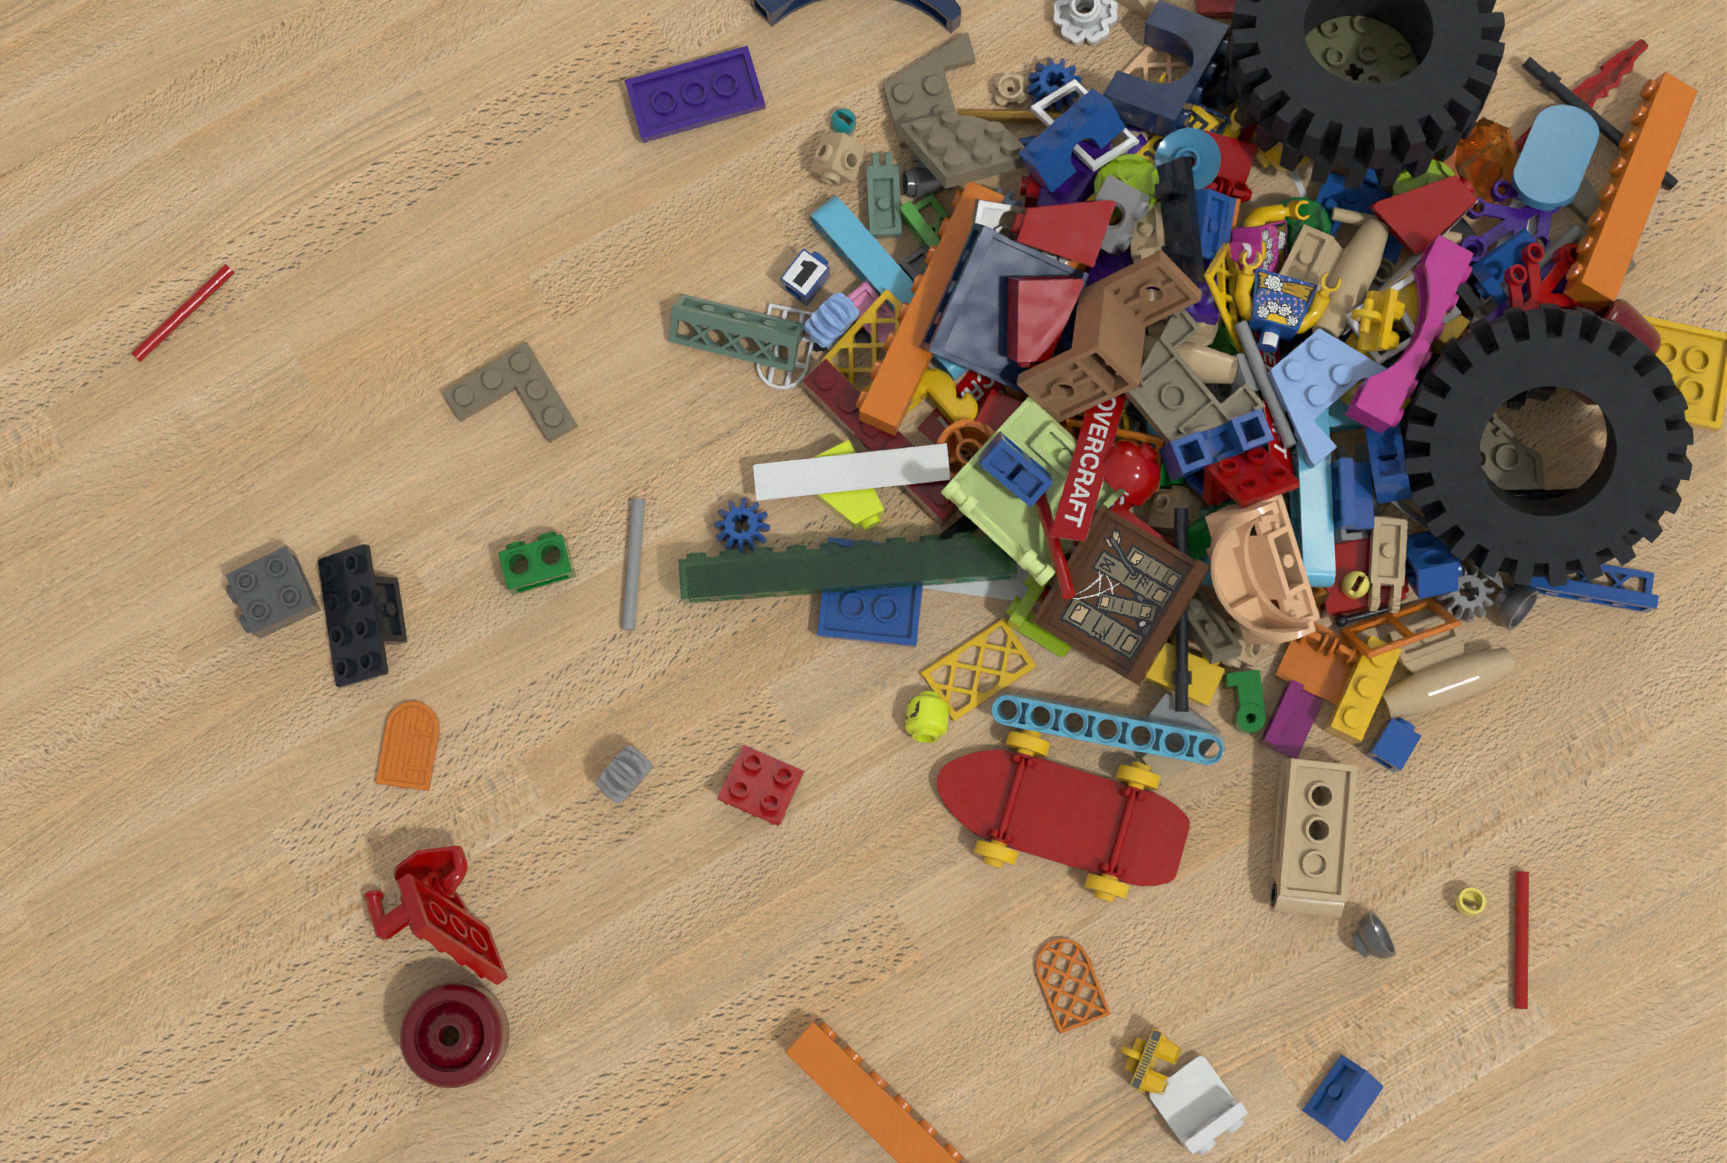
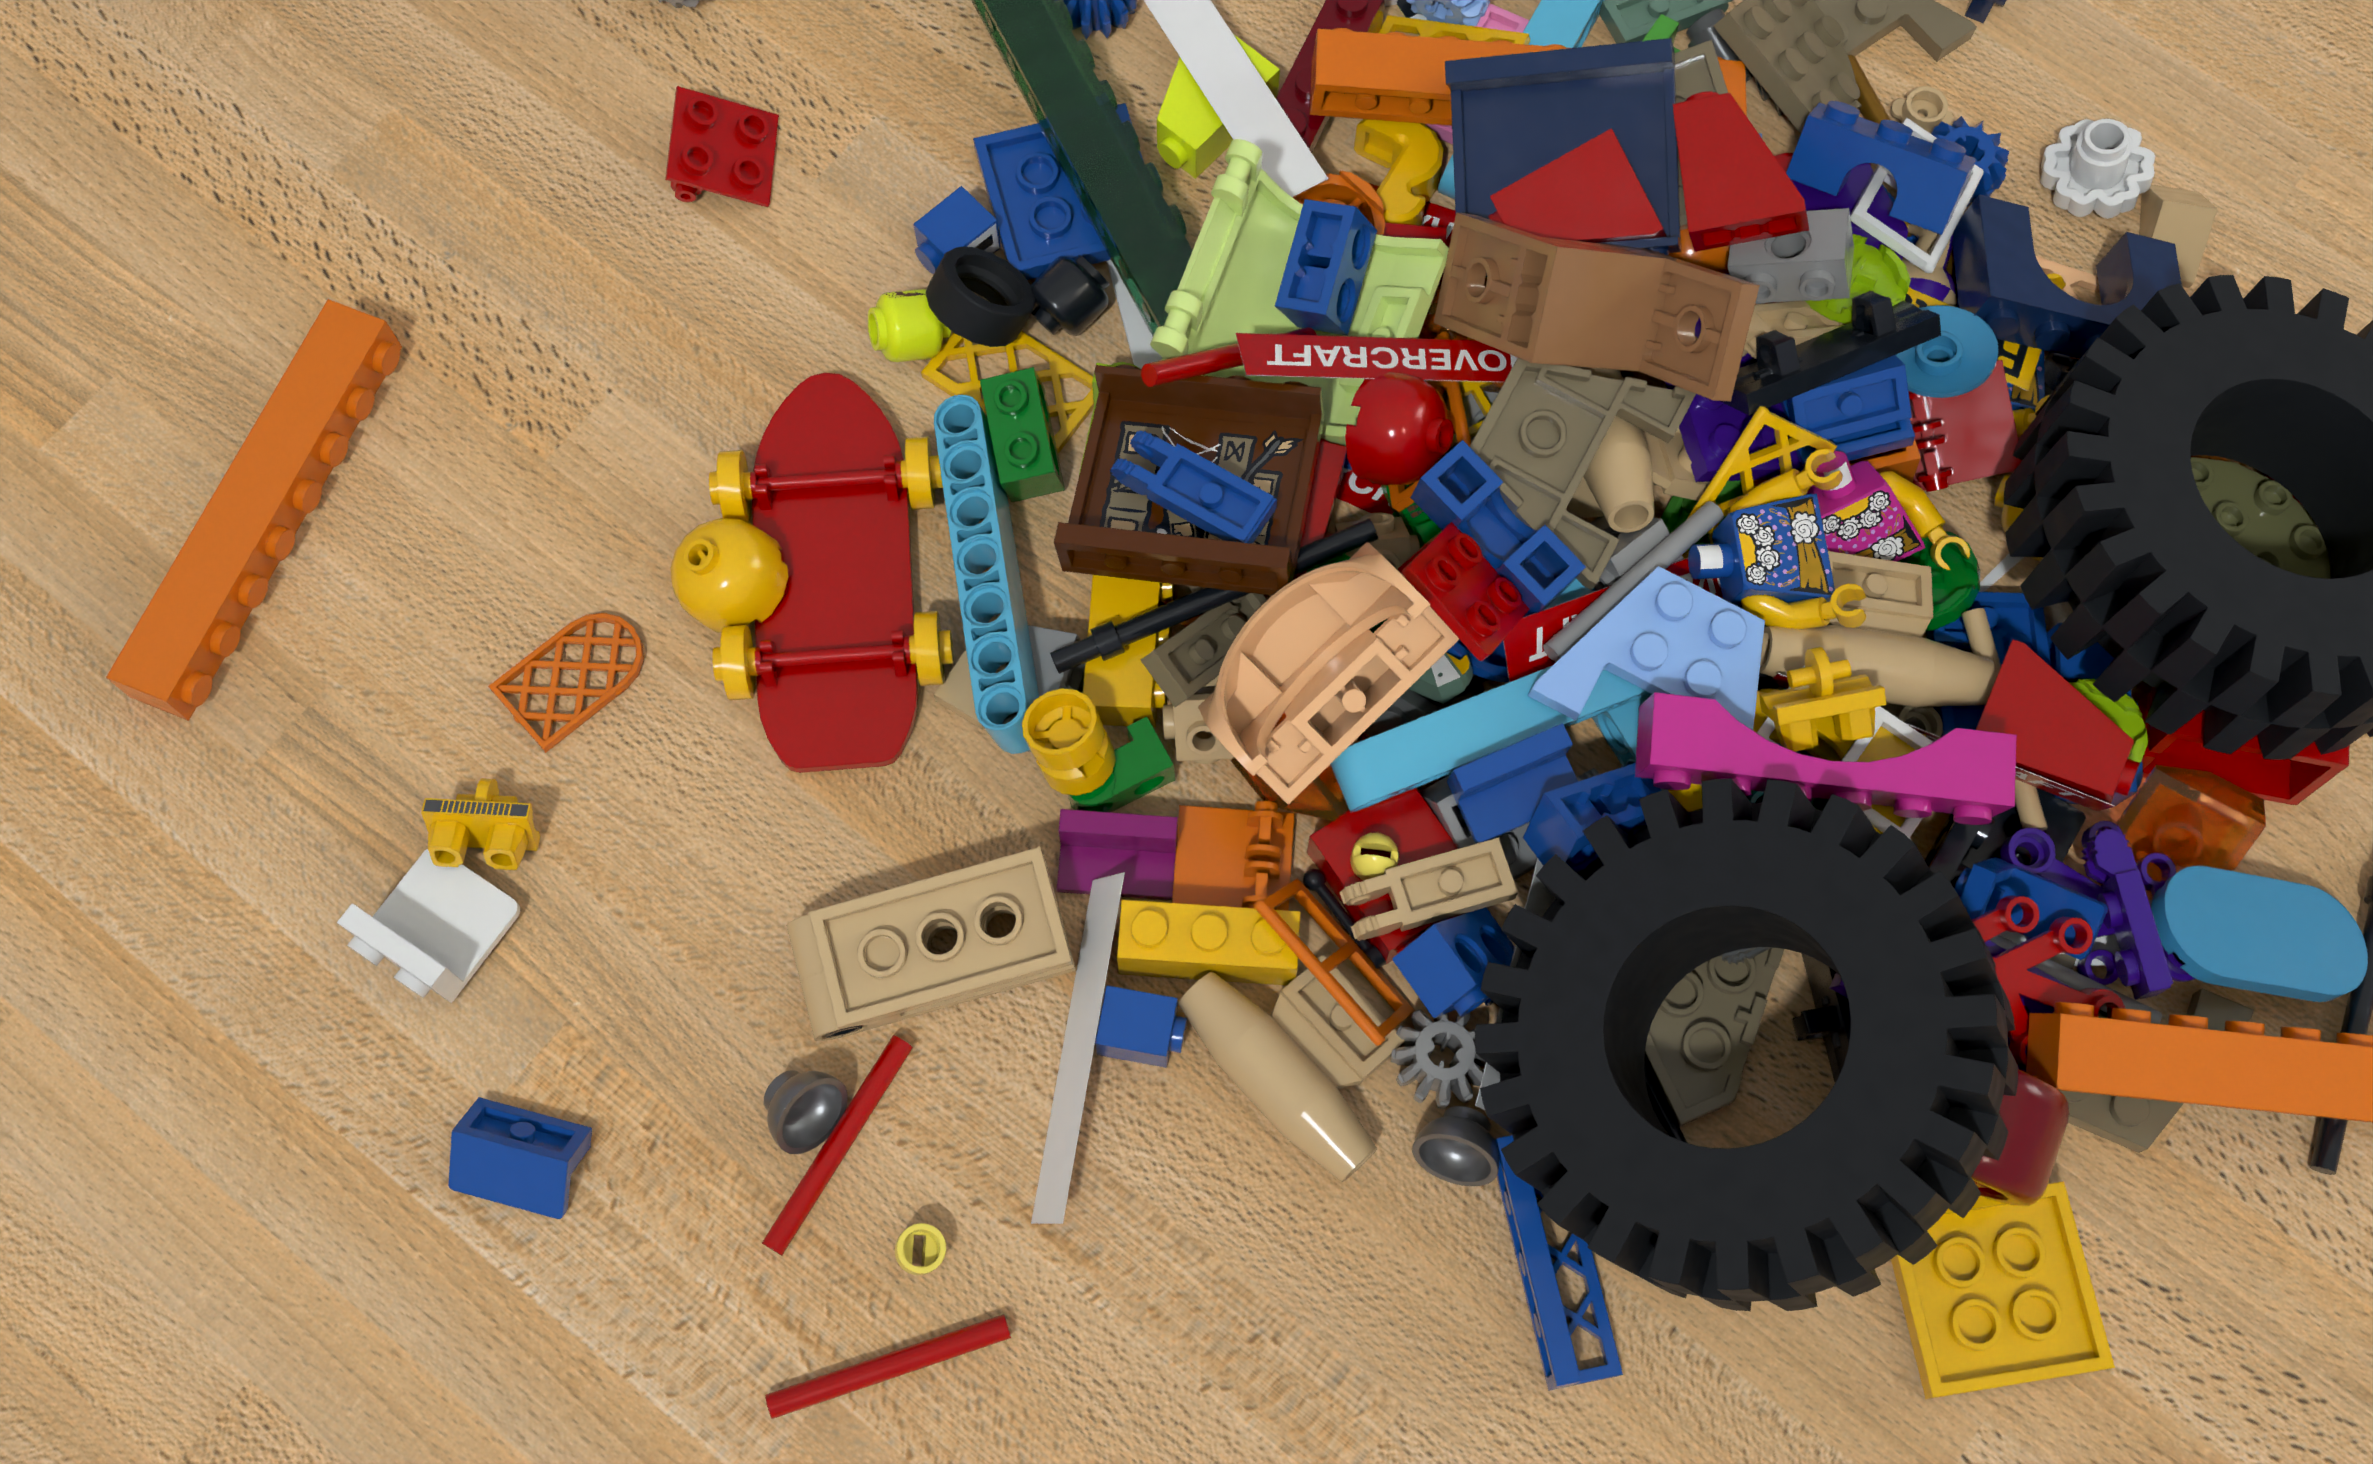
camera: 65 degrees right, 10 degrees down
none -> yellow cylinder [670,518,788,633]
none -> red bar [762,1035,913,1256]
none -> blue brick [913,186,1001,274]
none -> black tyre [926,247,1036,347]
none -> green brick [980,367,1065,503]
none -> yellow wheel [1022,688,1116,796]
none -> black head [1031,255,1110,336]
none -> white sticker [1031,872,1125,1224]
none -> blue hinge [1110,430,1277,544]
none -> dark purple hinge [2081,827,2173,1000]

